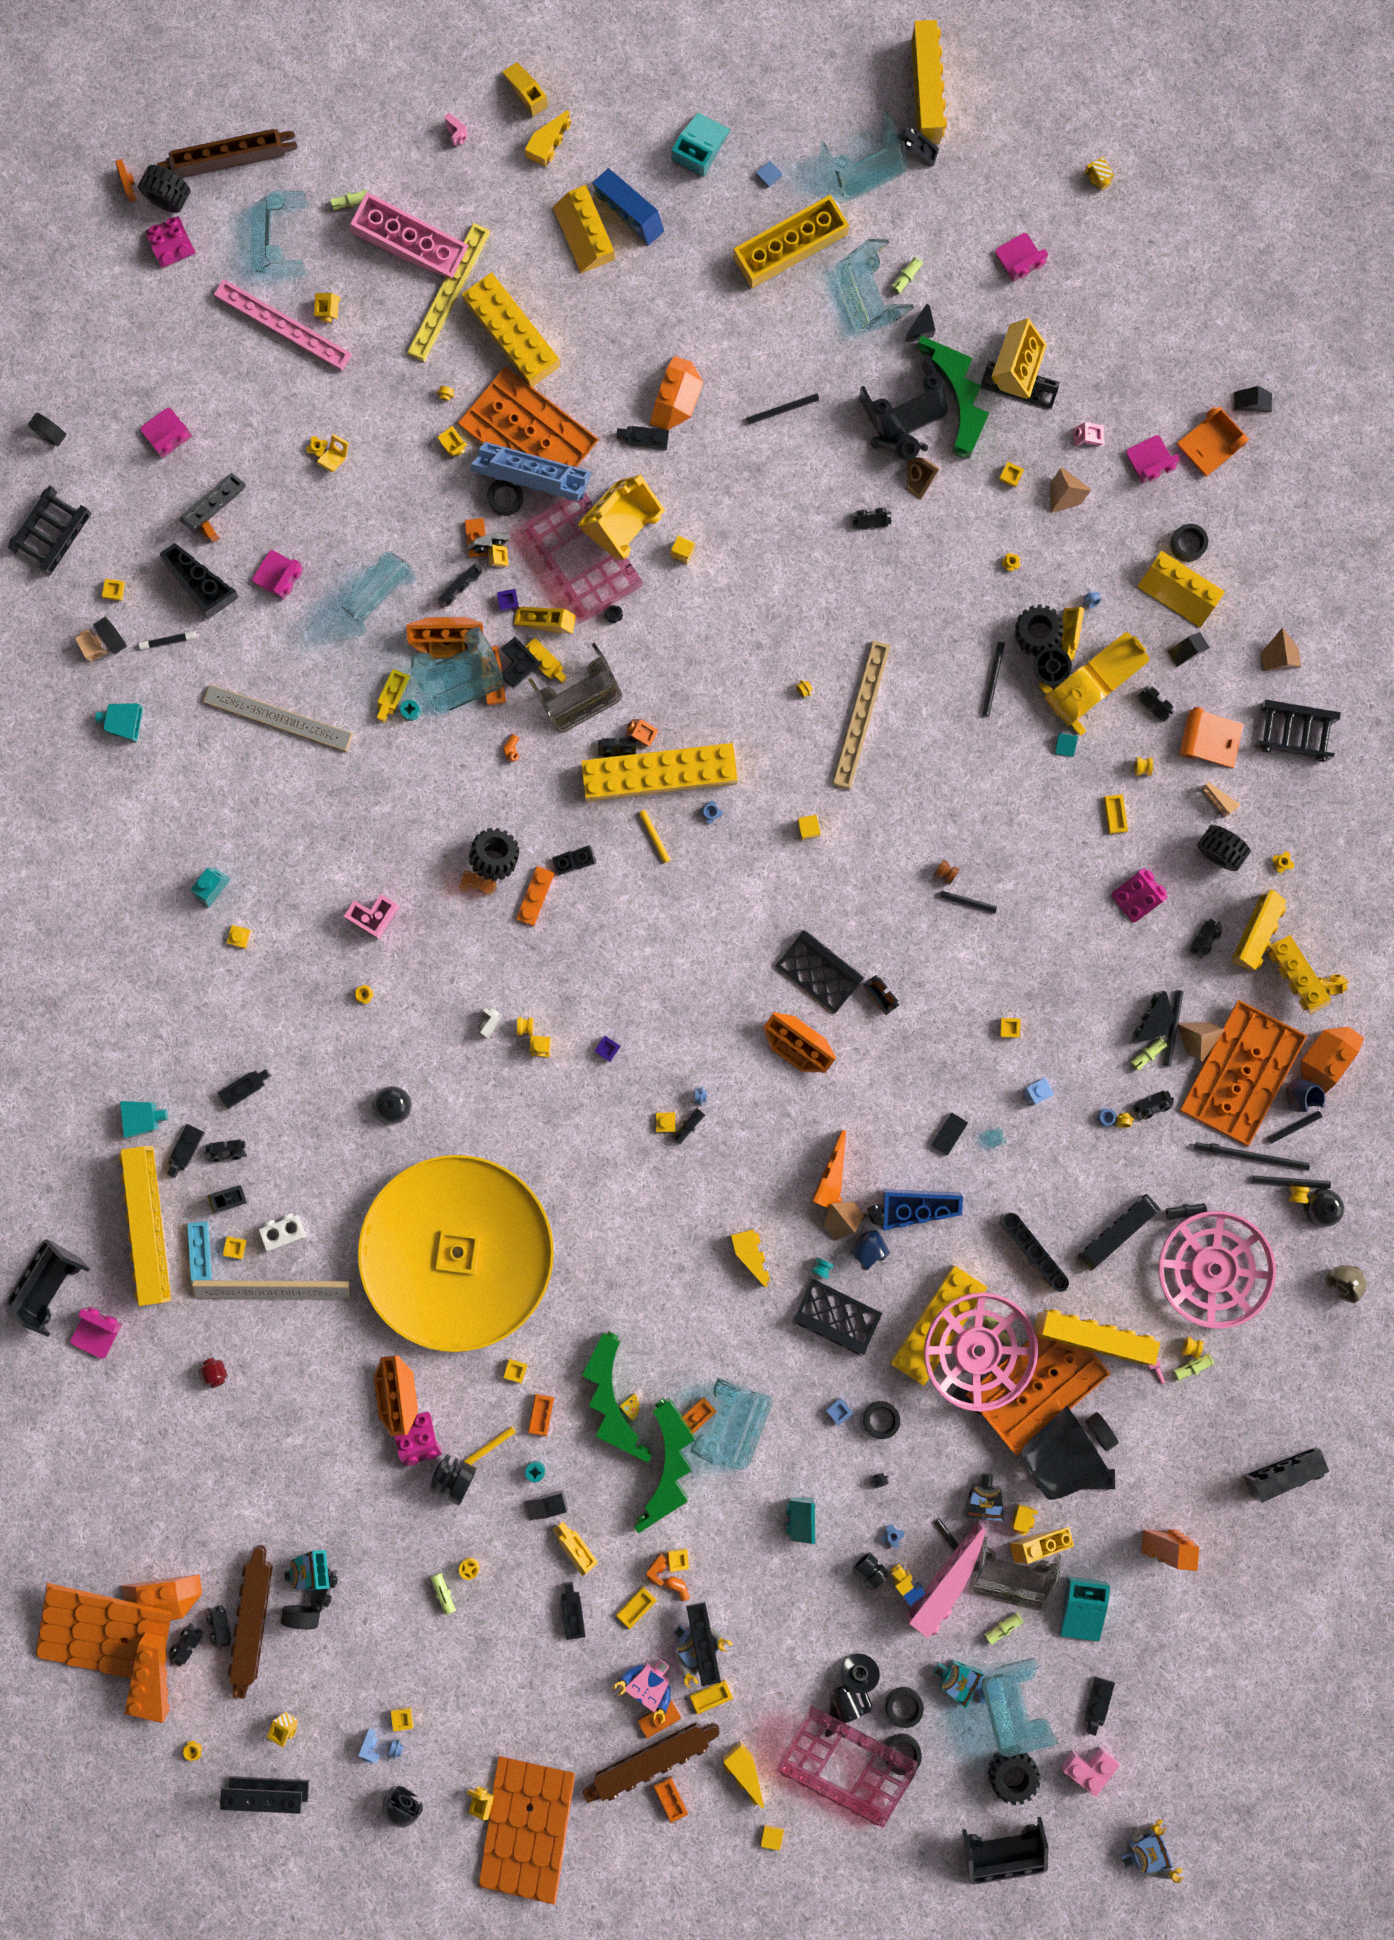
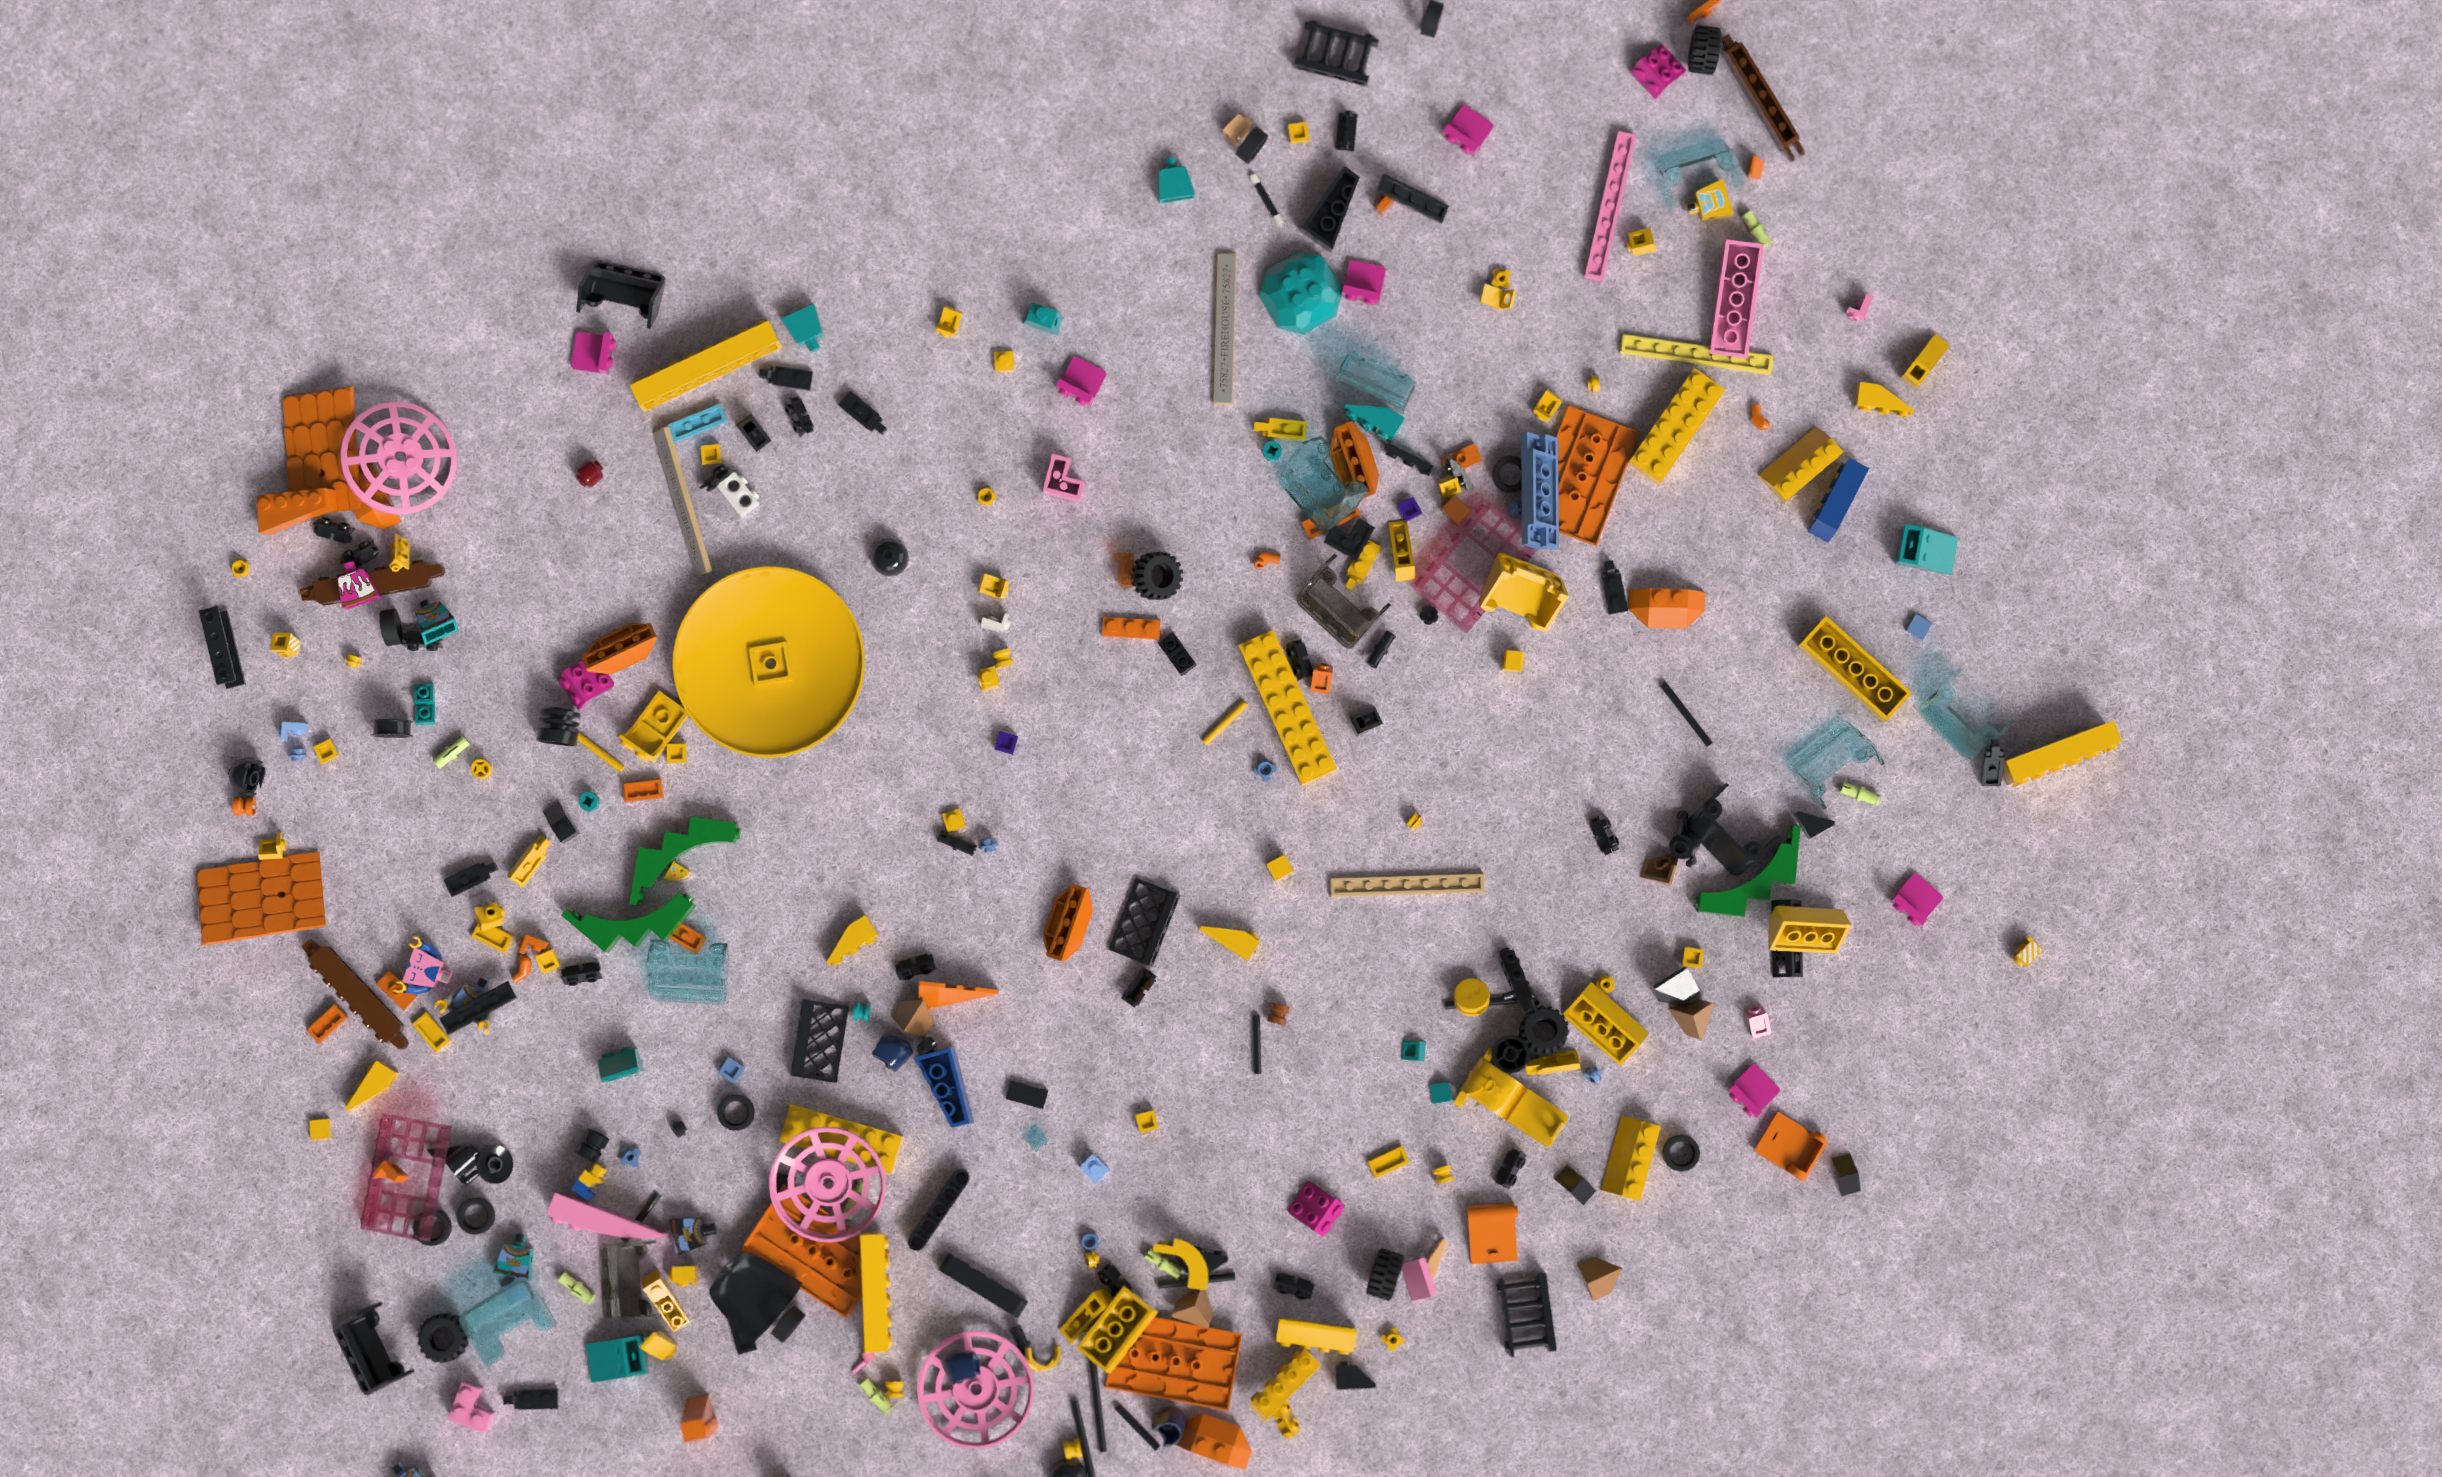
camera: 75 degrees right, 0 degrees up
none -> orange wheel [232,796,256,816]
none -> torso [338,561,381,610]
none -> bright pink dish [340,402,457,515]
none -> yellow plate [344,653,362,668]
none -> black wheel [370,719,414,738]
none -> orange bracket [373,1160,409,1182]
none -> yellow hinge [390,533,410,572]
none -> teal slope [414,683,436,725]
none -> yellow brick [474,902,506,932]
none -> black hinge [561,961,603,986]
none -> yellow bracket [617,691,689,763]
none -> yellow slope [640,1330,678,1361]
none -> black plate [699,464,730,492]
none -> black hinge [895,953,937,980]
none -> yellow bracket [935,306,963,338]
none -> dark blue piece [941,1350,981,1385]
none -> yellow bracket [977,573,1009,599]
none -> yellow helmet [1025,1345,1061,1372]
none -> dark pink bracket [1056,357,1107,406]
none -> yellow slope [1059,1288,1114,1344]
none -> yellow slope [1076,1286,1158,1373]
none -> yellow arch [1153,1238,1208,1290]
none -> yellow slope [1199,926,1260,961]
none -> teal rock [1259,251,1343,335]
none -> black hinge [1335,111,1358,152]
none -> black slope [1335,1361,1376,1390]
none -> teal slope [1343,404,1405,443]
none -> black slope [1348,707,1383,737]
none -> black pin [1366,630,1396,669]
none -> teal slope [1401,1040,1426,1061]
none -> bright pink tile [1402,1258,1437,1301]
none -> dark orange brick [1441,495,1471,527]
none -> yellow head [1454,978,1490,1016]
none -> black piece [1498,948,1540,1017]
none -> medium blue plate [1507,500,1522,518]
none -> yellow slope [1563,982,1649,1066]
none -> slope [1653,966,1701,1006]
none -> yellow torso [1686,179,1733,221]
none -> orange slope [1747,155,1764,180]
none -> orange arm [1751,404,1770,430]

